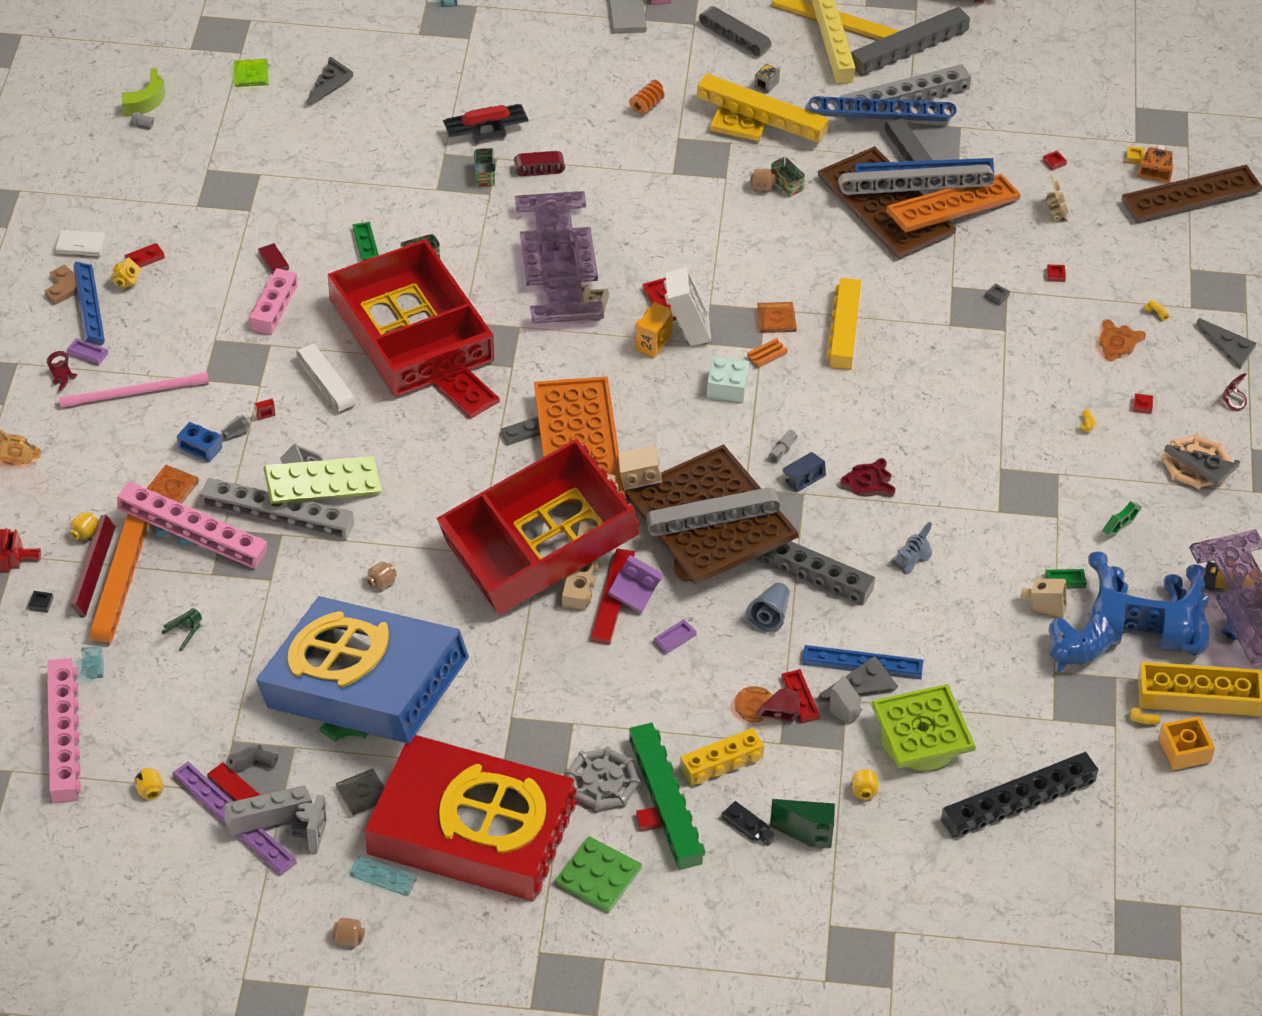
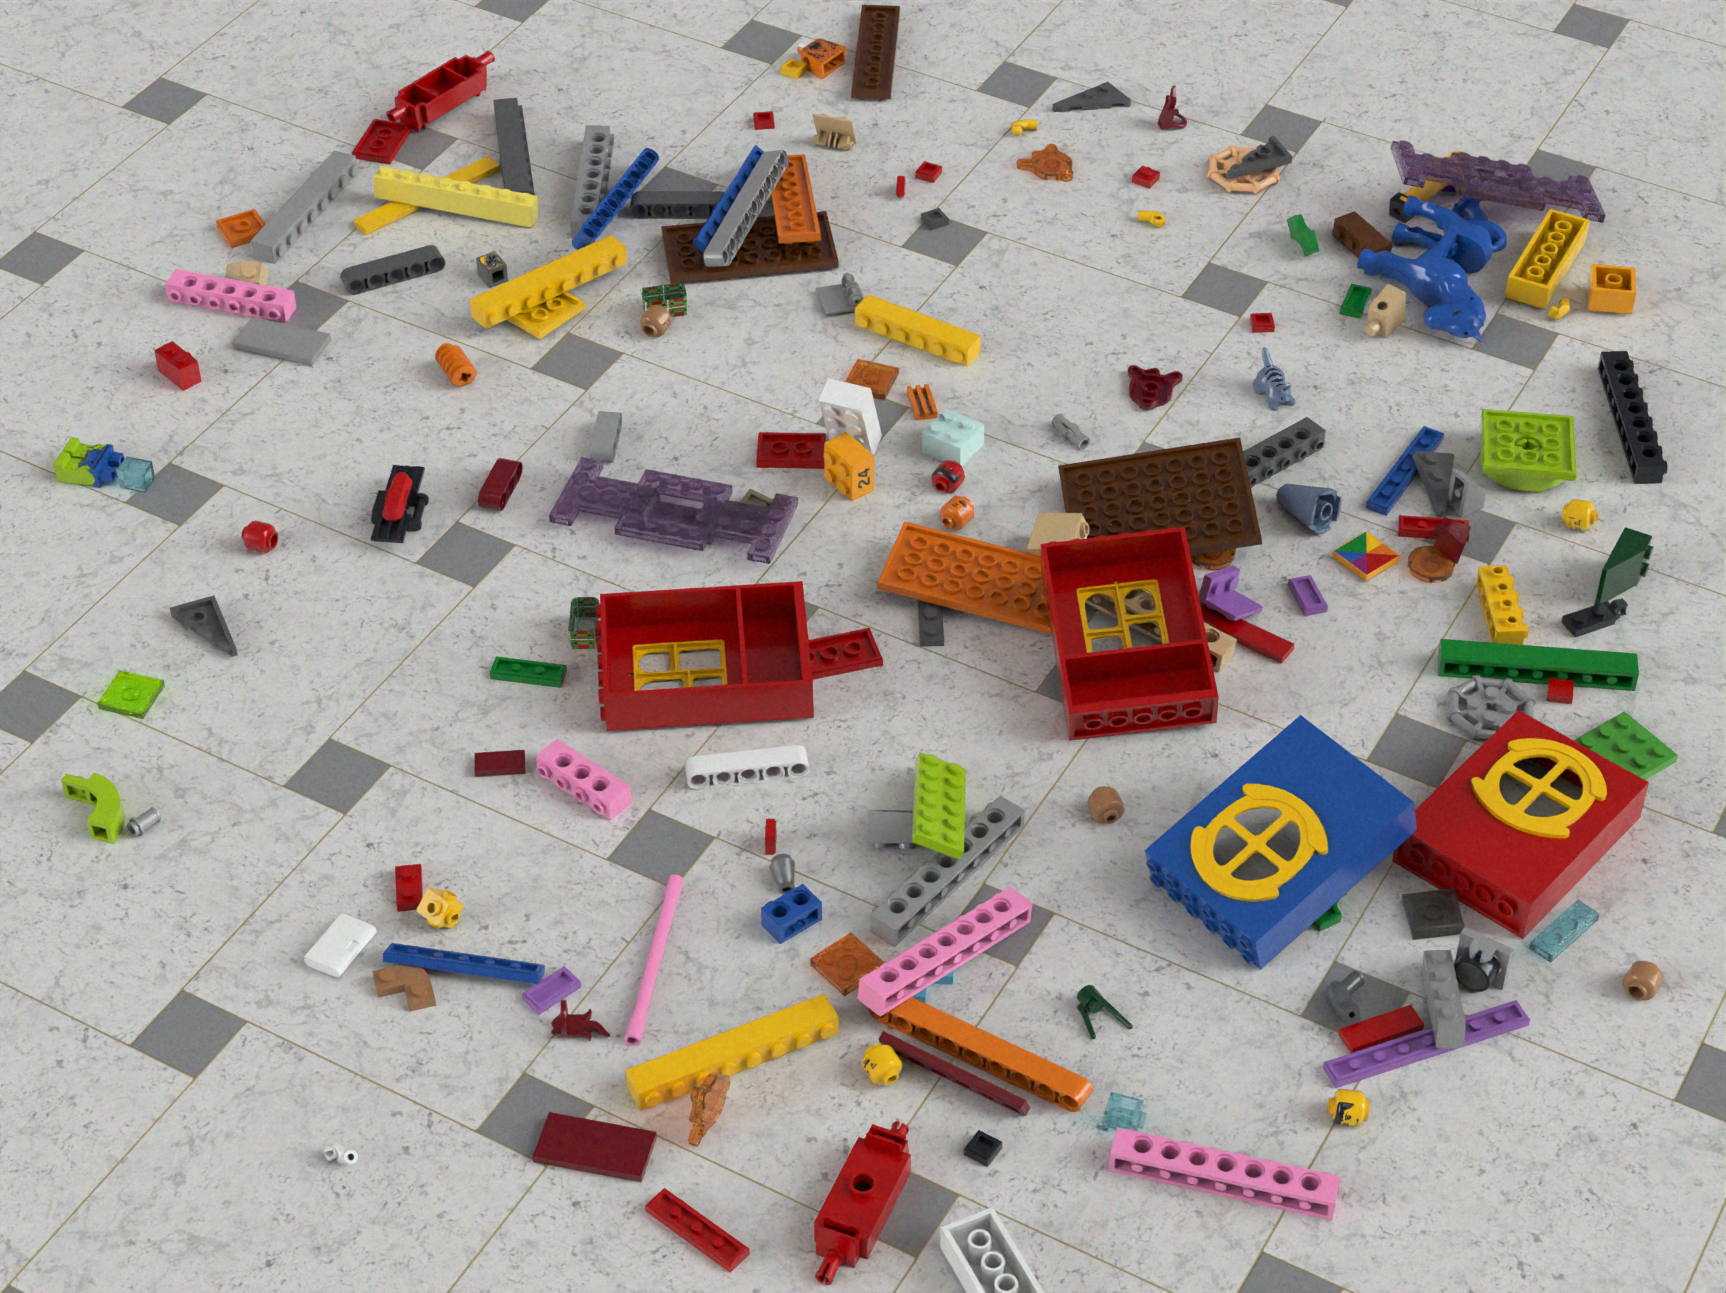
camera: 65 degrees left, 5 degrees down
clear light blue piece [474,148,496,187] -> none
light grey beam [646,488,780,536] -> none
dark blue hinge [782,452,826,492] -> none
none -> red head [241,520,278,553]
none -> light grey beam [590,411,622,462]
none -> yellow brick [625,994,839,1111]
none -> light grey hinge [816,273,864,315]
none -> red tile [896,176,906,197]
none -> red head [931,460,965,494]
none -> orange head [940,496,974,530]
none -> red tile [1250,313,1275,333]
none -> reddish brown brick [1332,211,1392,258]
none -> tile [1332,531,1400,581]

